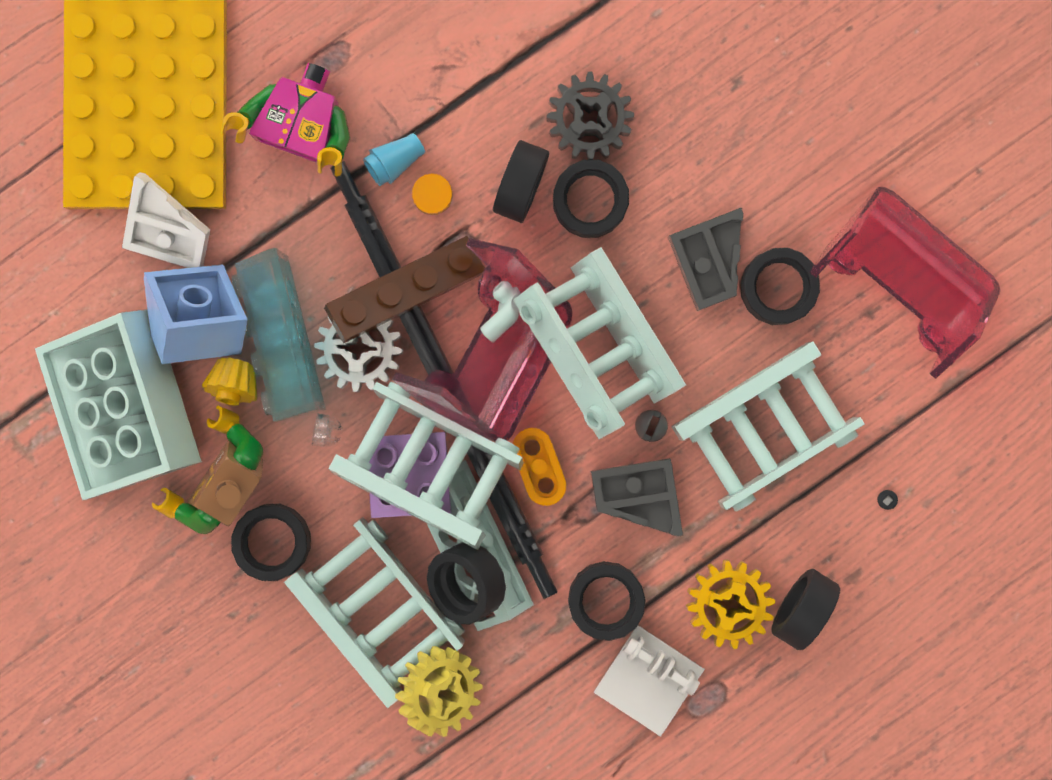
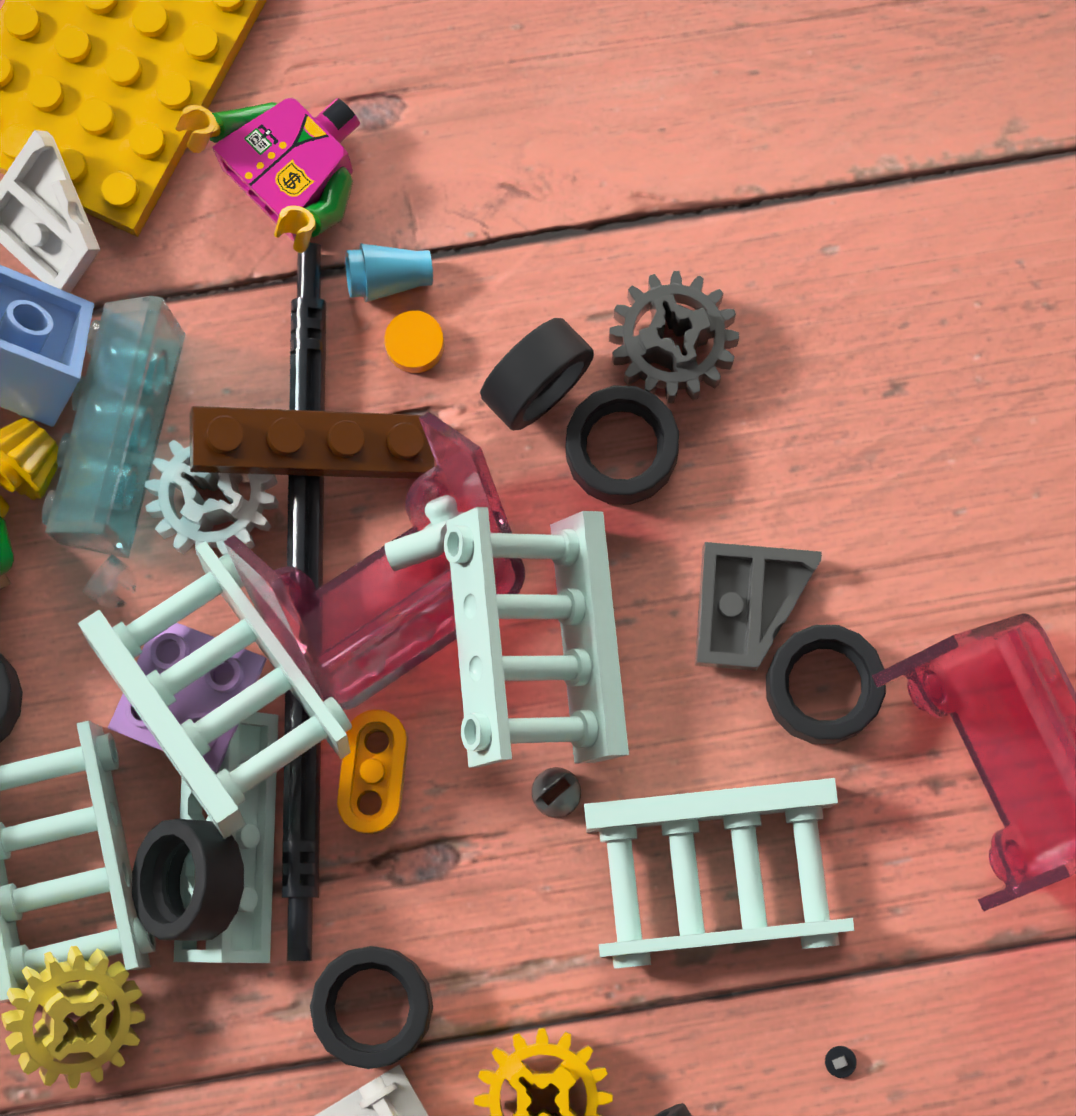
camera: 30 degrees right, 10 degrees down
dark grey wing [591,458,683,536] -> none

